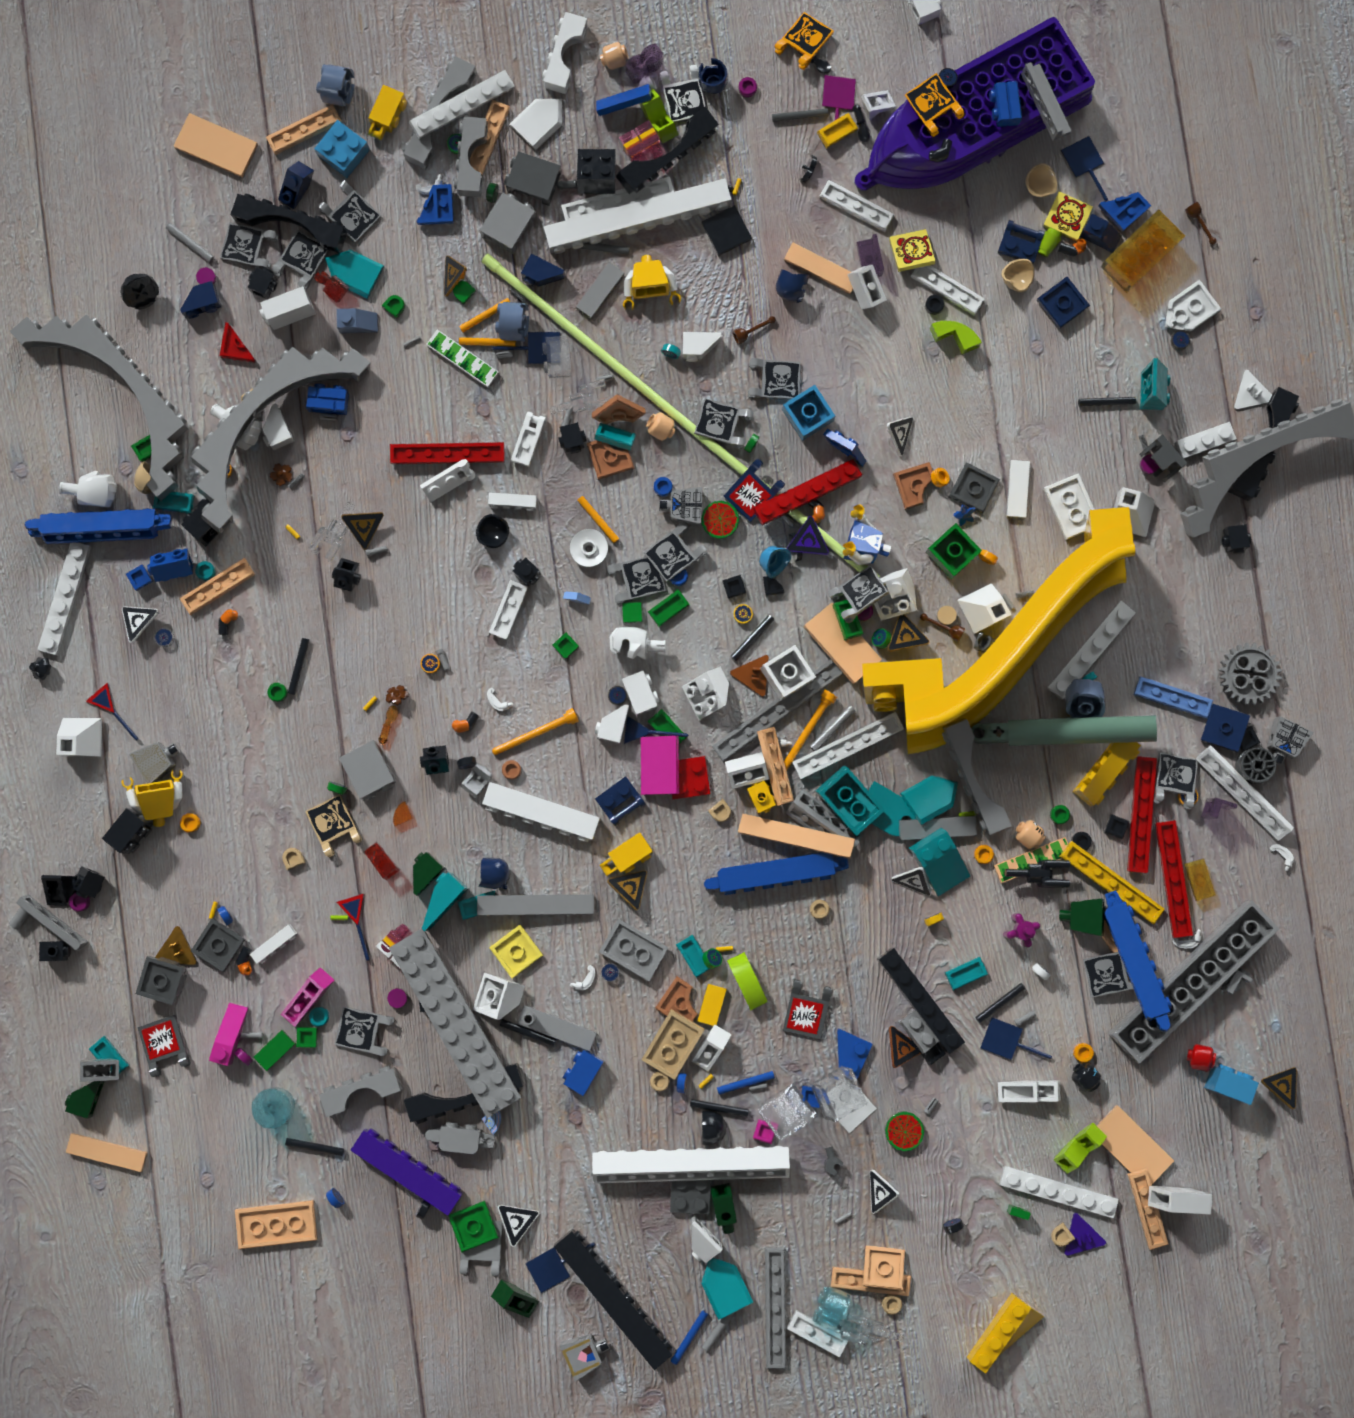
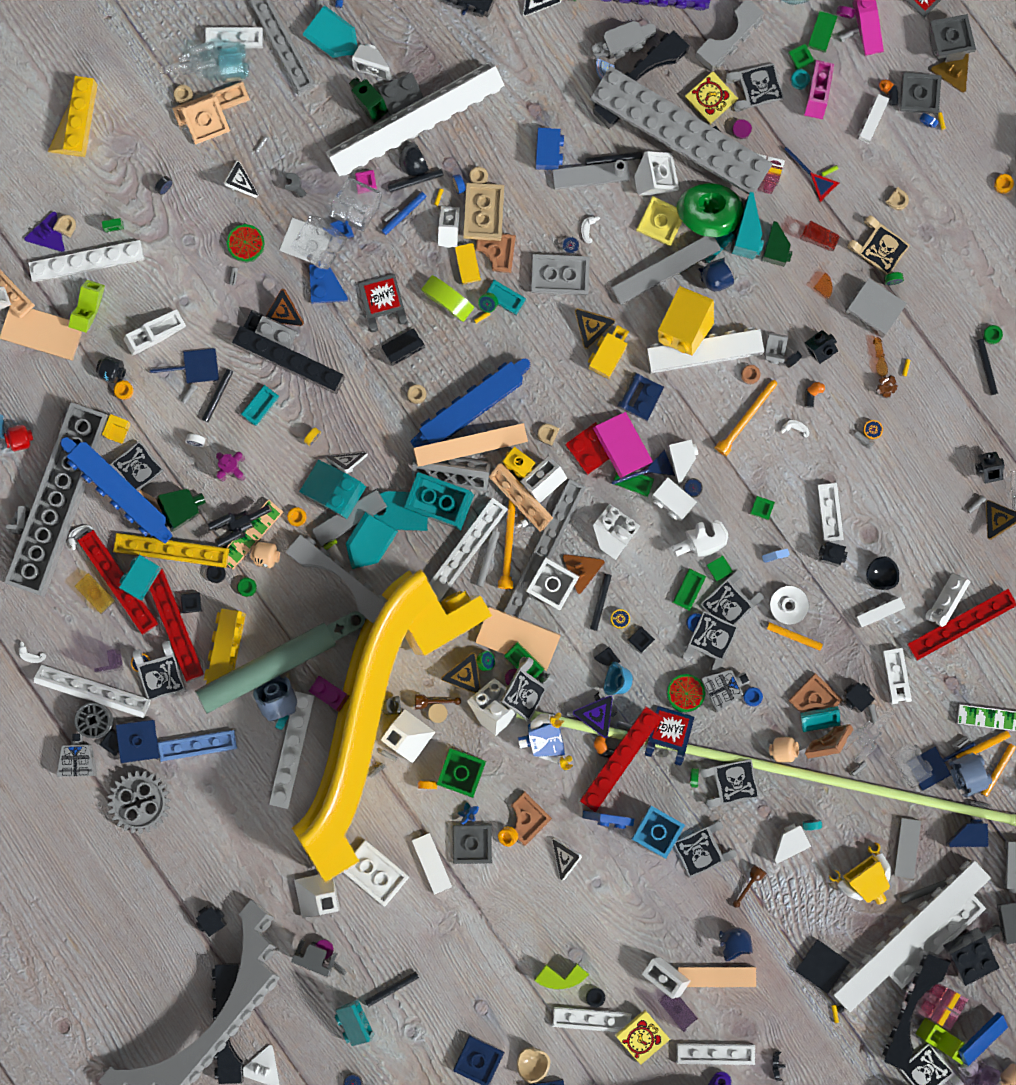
camera: 155 degrees right, 0 degrees up
white plate [1175,422,1236,459] -> none
none -> yellow panel [102,414,131,444]
none -> teal brick [119,554,162,601]
none -> magenta plate [308,676,350,712]
none -> black panel [382,328,425,366]
none -> yellow slope [658,286,714,356]
none -> green hat [677,183,743,237]
none -> light yellow tile [685,72,738,125]

